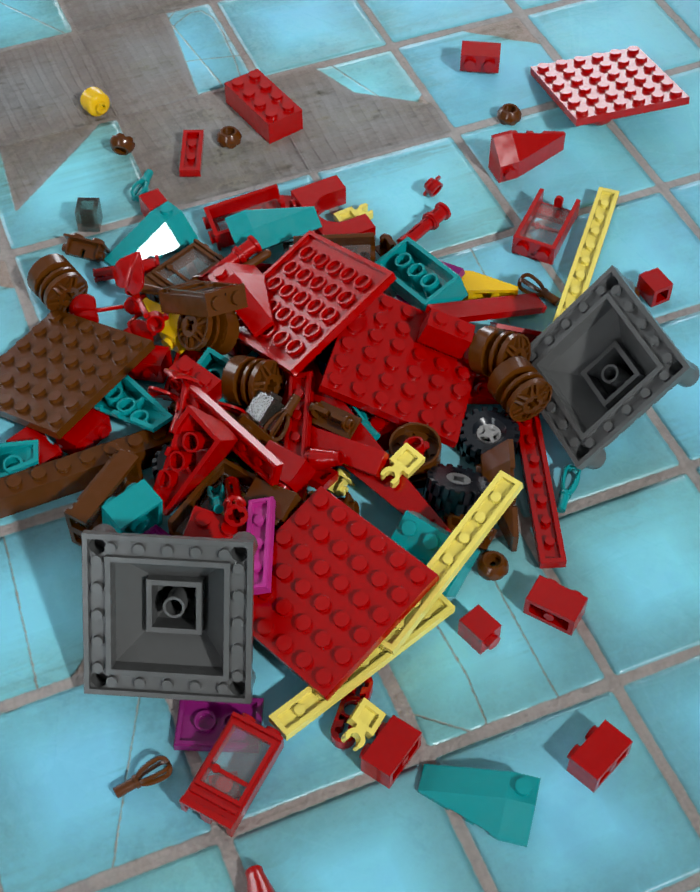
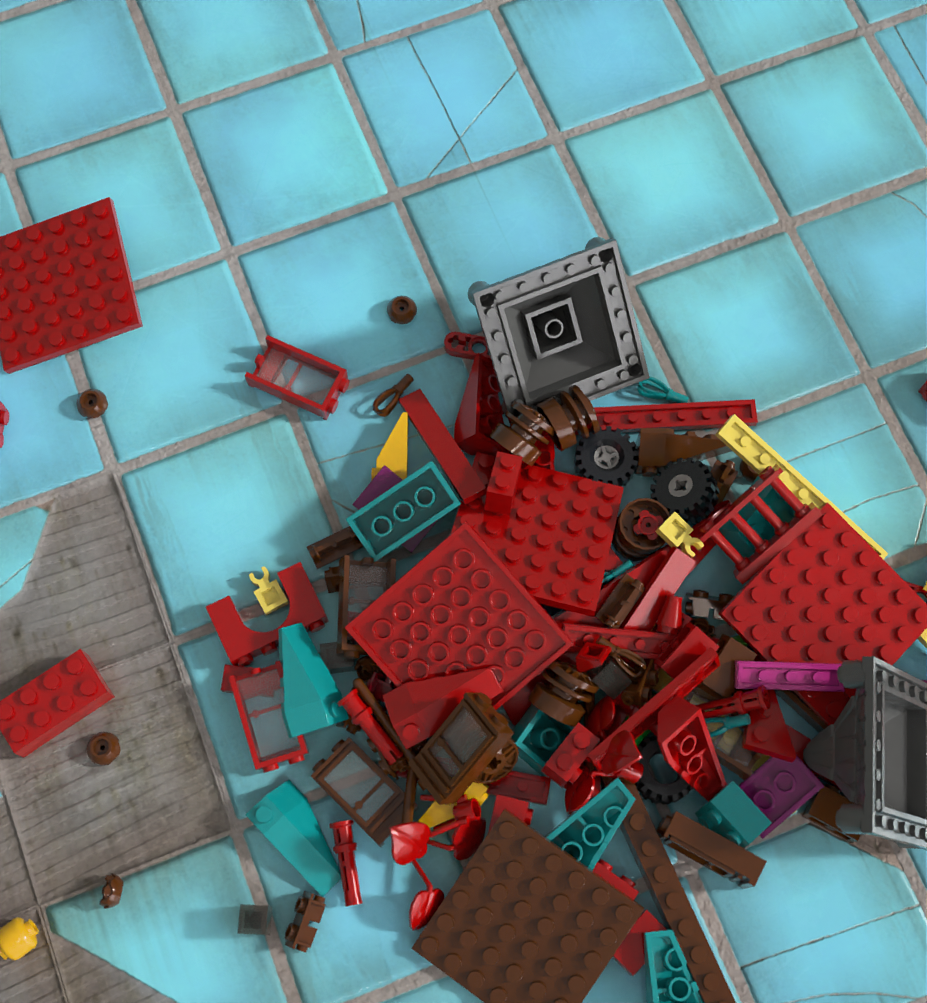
camera: 90 degrees left, 20 degrees up
reddish brown wheel [27,253,88,313] -> none
teal piece [130,169,154,202] -> none
red brick [139,188,167,217] -> none
red plate [179,130,204,177] -> none
red pin [396,202,451,244] -> none
red plate [423,175,443,197] -> none
red brick [458,604,502,655] -> none
red wedge [488,130,566,183] -> none
red brick [523,575,588,636] -> none
light yellow plate [553,187,620,321] -> none
red brick [636,267,673,307] -> none
none -> red slope [576,642,612,672]
none -> red fence [698,464,823,585]

